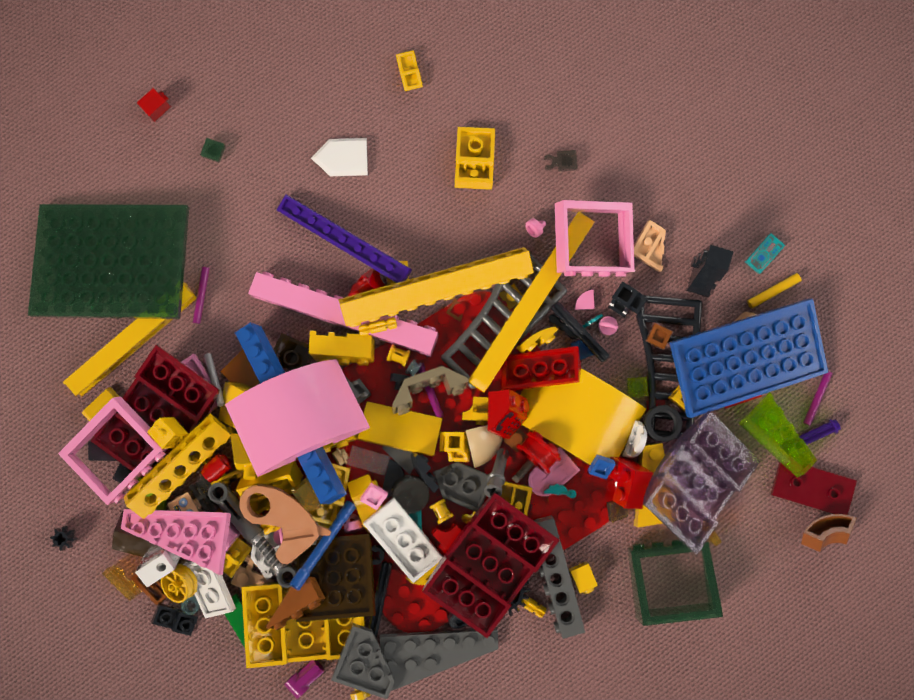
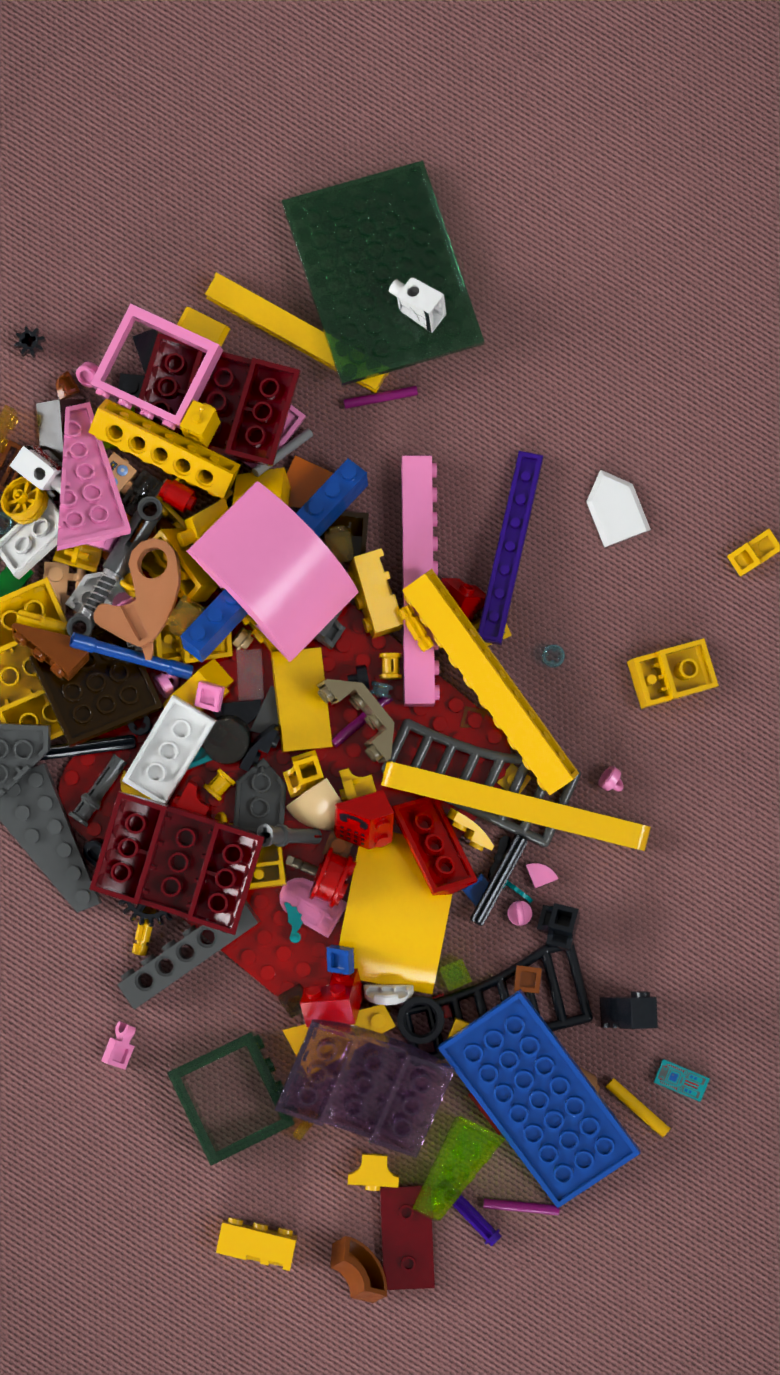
camera: 70 degrees right, 0 degrees up
red brick [137,88,171,122] -> none
clear green plate [200,138,226,163] -> none
clear smoke plate [544,150,578,172] -> none
bright pink window [555,200,635,277] -> none
yellow brick [569,562,598,594] -> none
light nougat wing [634,220,666,272] -> none
none -> yellow axle [16,609,68,634]
none -> dark orange tile [56,371,80,400]
none -> dark grey pin [68,754,127,827]
none -> bright pink tile [76,362,98,388]
none -> bright pink plate [101,1021,136,1070]
none -> yellow wedge [216,1217,298,1271]
none -> clear yellow brick [325,525,355,563]
none -> yellow brick [347,1153,399,1191]
none -> white torso [389,278,446,333]
none -> clear light blue bush [542,645,565,668]

